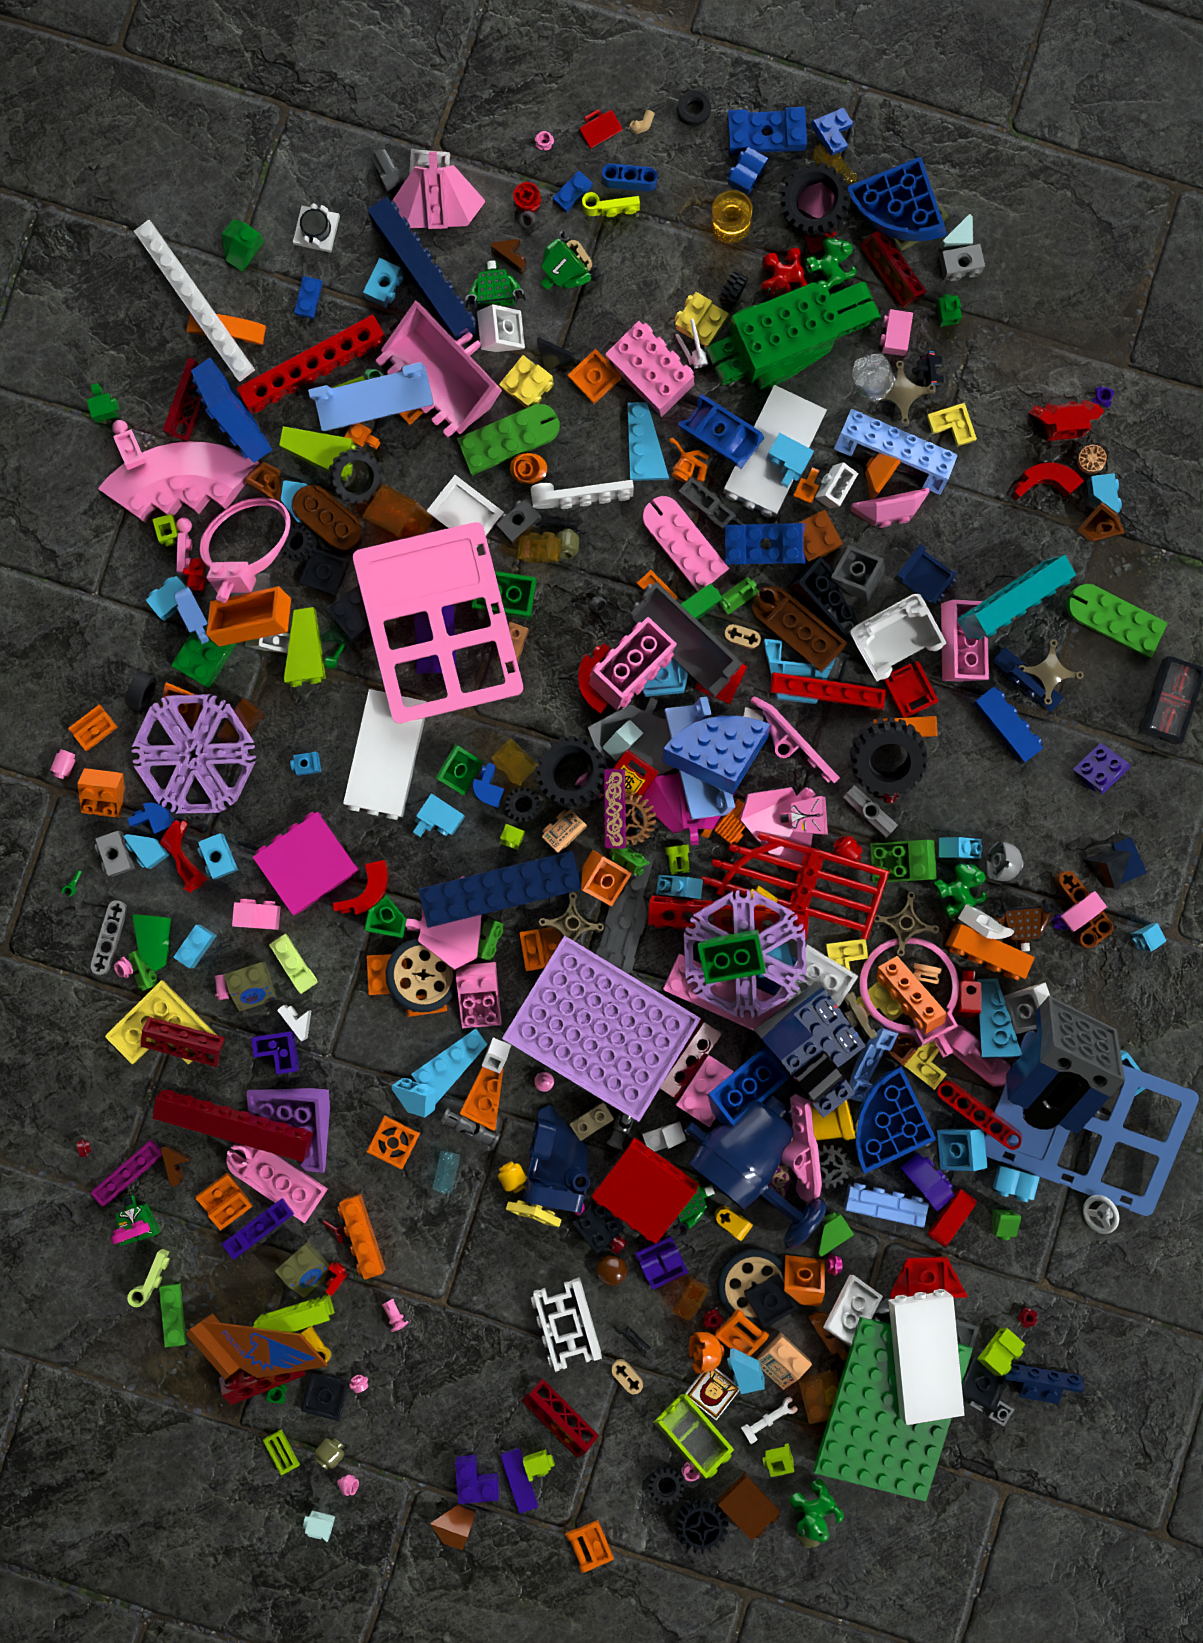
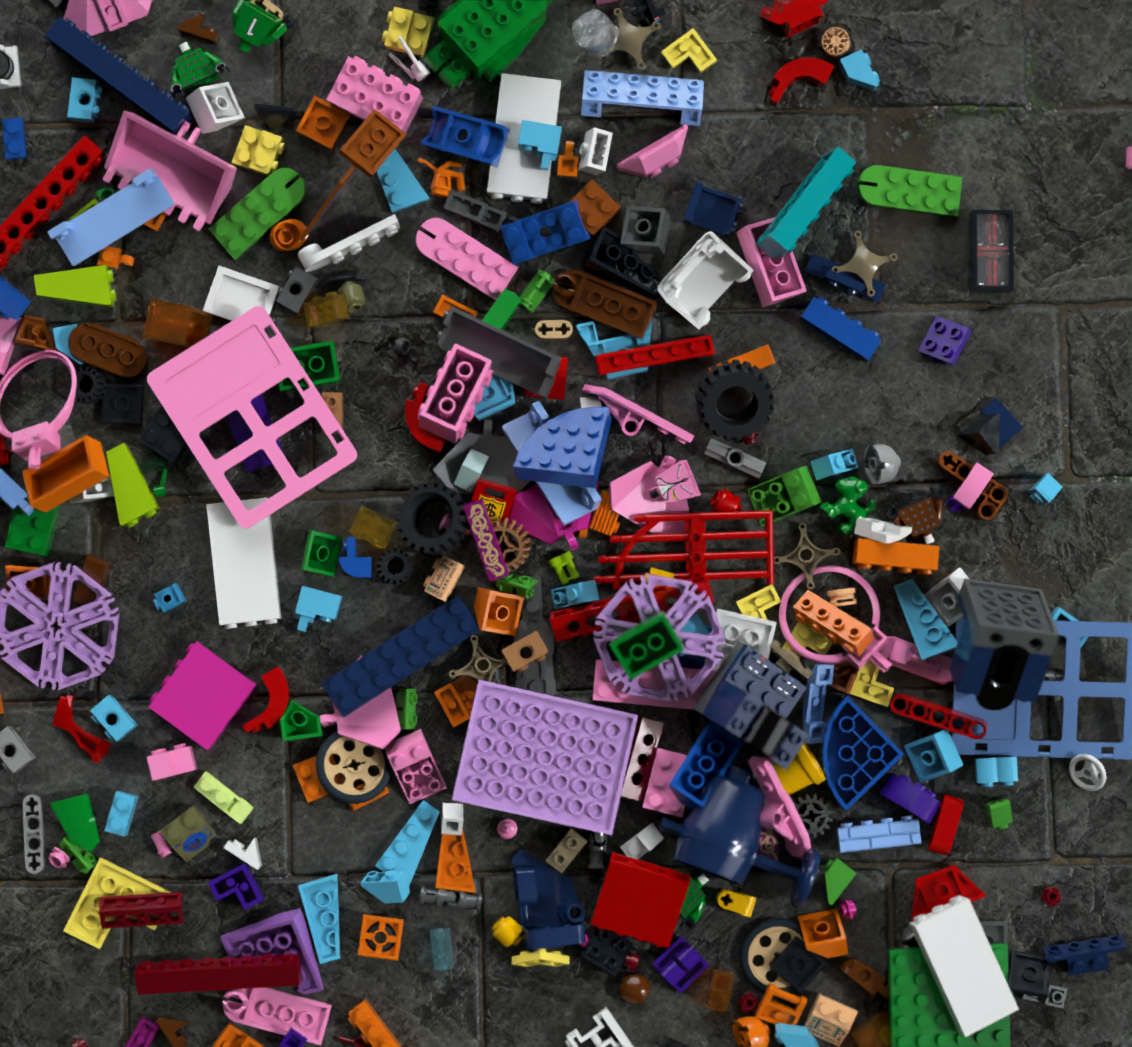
camera: 25 degrees left, 0 degrees up
medium azure slope [123,834,170,869] -> none
blue brick [127,803,174,834] -> none
black tyre [328,449,382,503] -> none
lime brick [500,824,525,850] -> none
white tile [823,1275,883,1347] -> none
orange slope [865,453,901,500] -> none
red container [883,660,939,718] -> none
red torso [954,971,981,1018] -> none
lime brick [977,1328,1025,1376] -> none
dark orange slope [1077,502,1125,543] -> none
none -> medium azure wing [298,873,340,964]
none -> dark orange piece [299,109,406,241]
none -> medium nougat brick [501,631,549,674]

